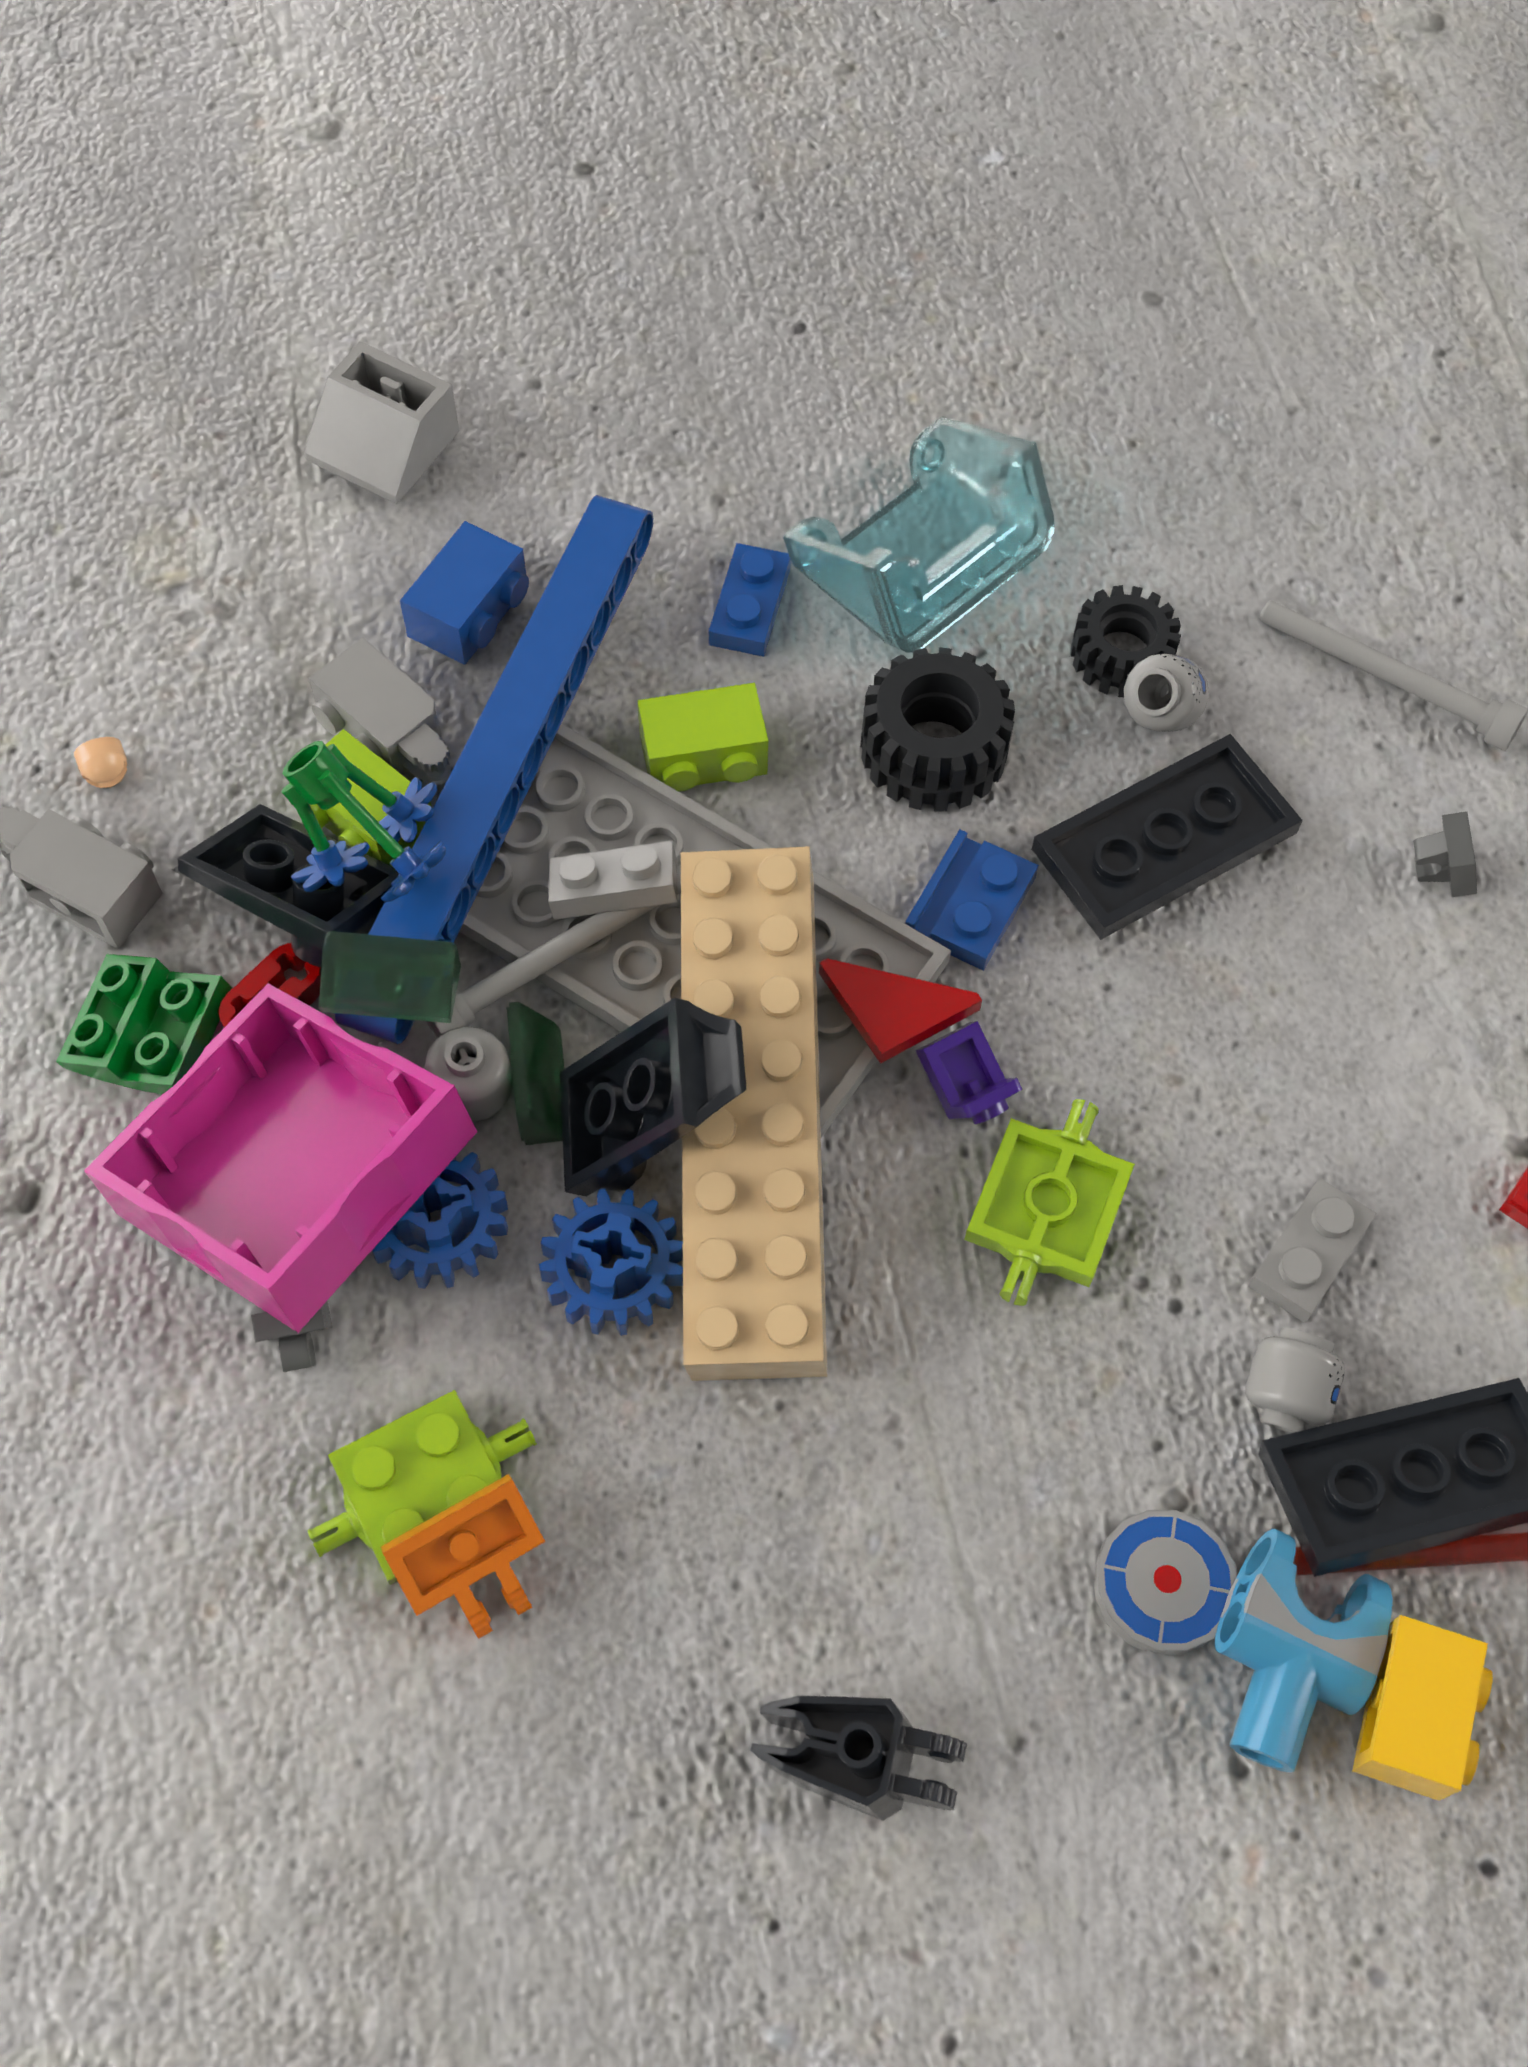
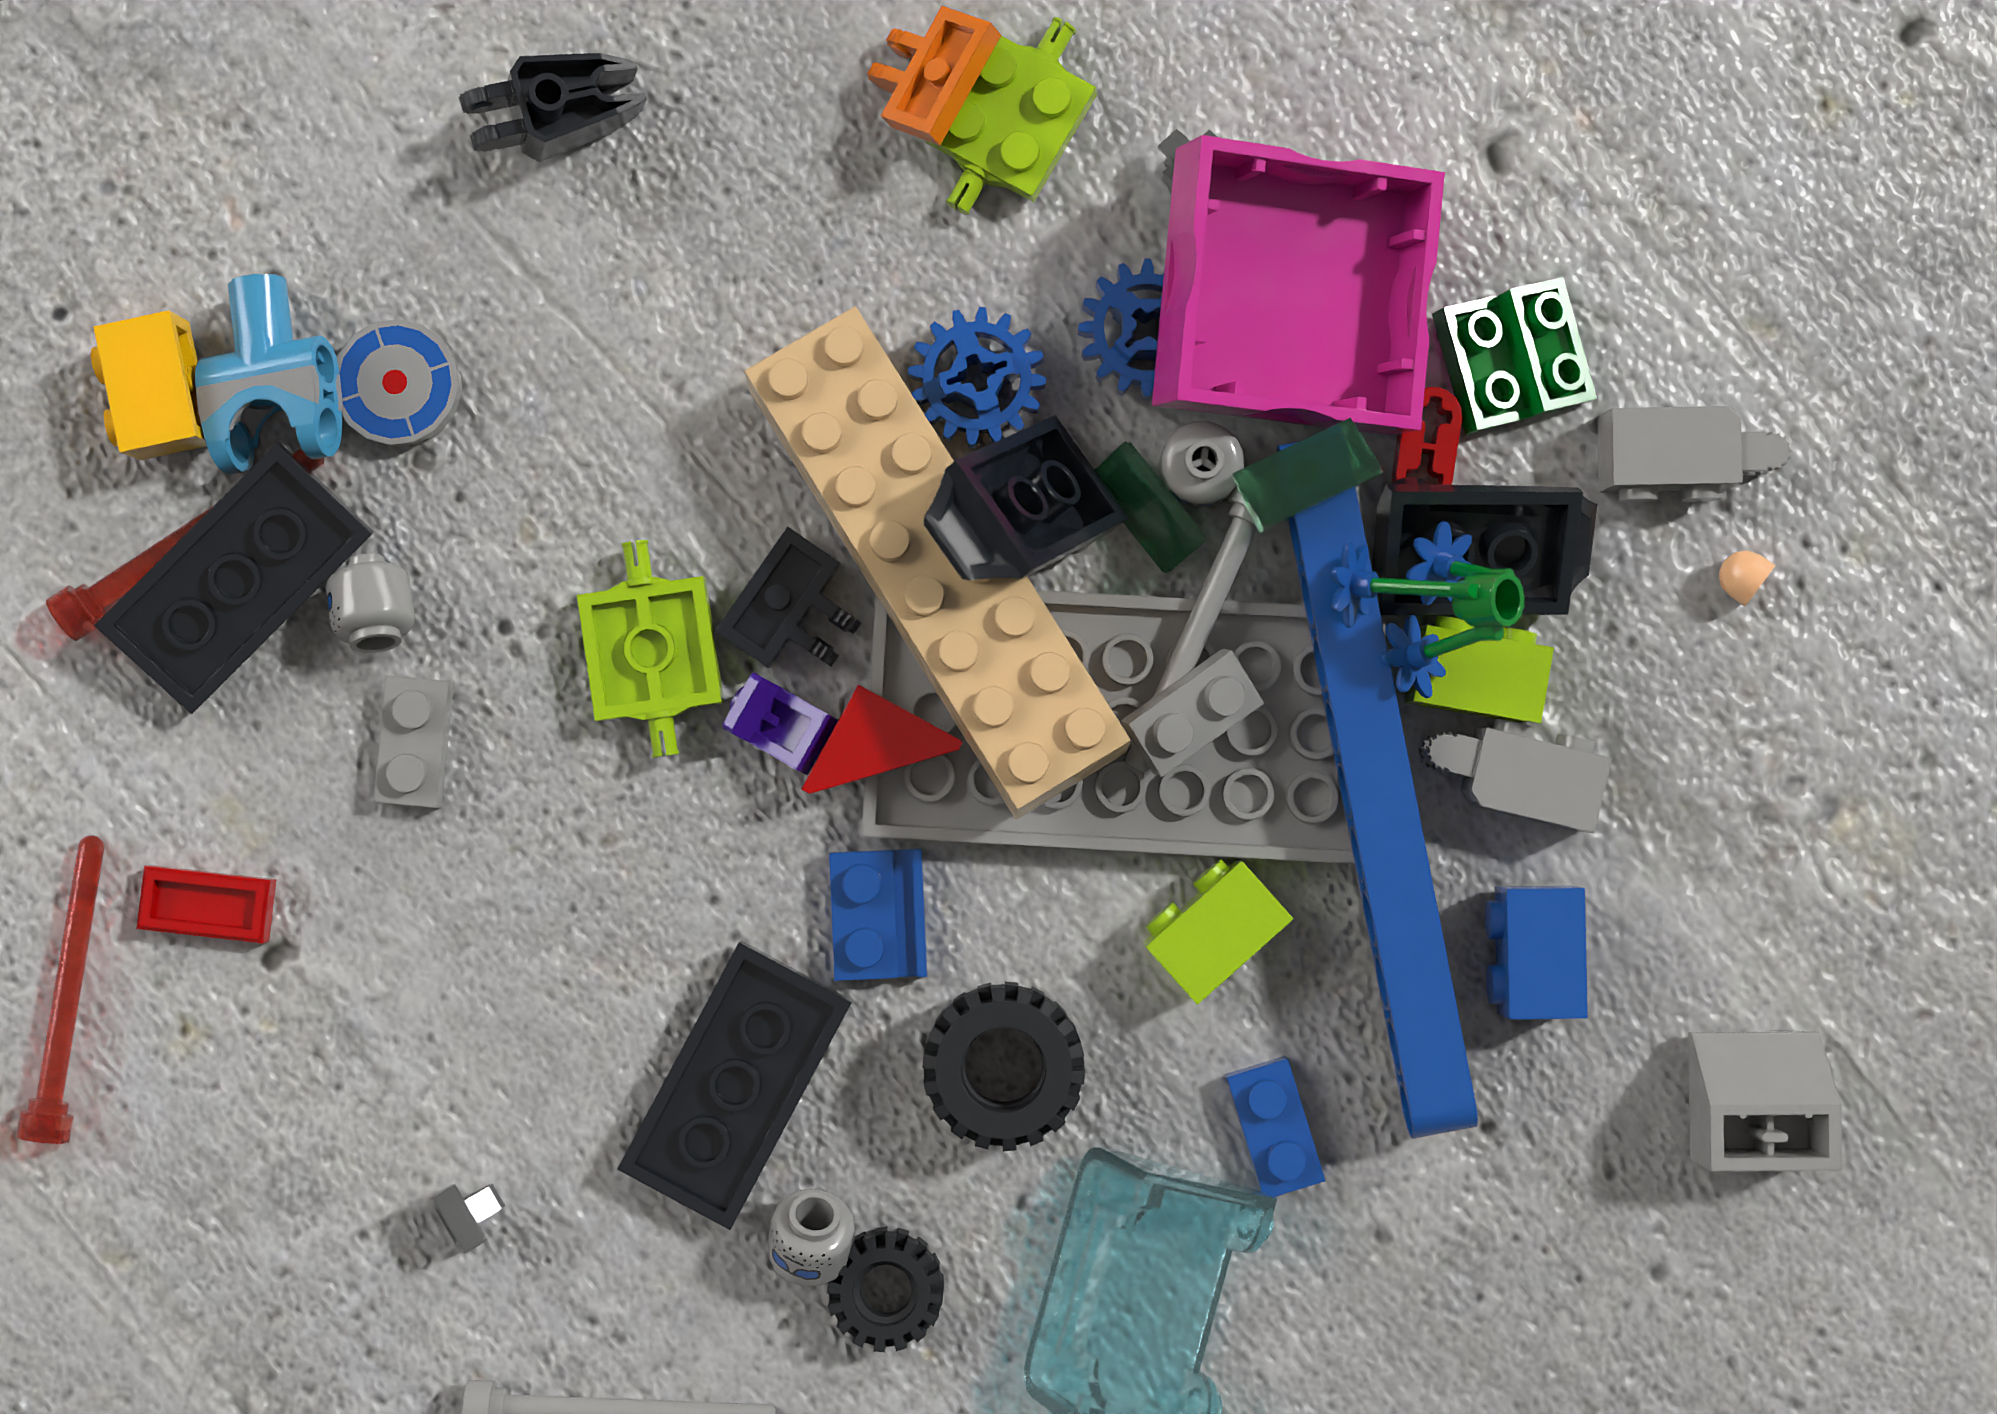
camera: 150 degrees right, 25 degrees up
none -> black hinge [715,526,862,668]

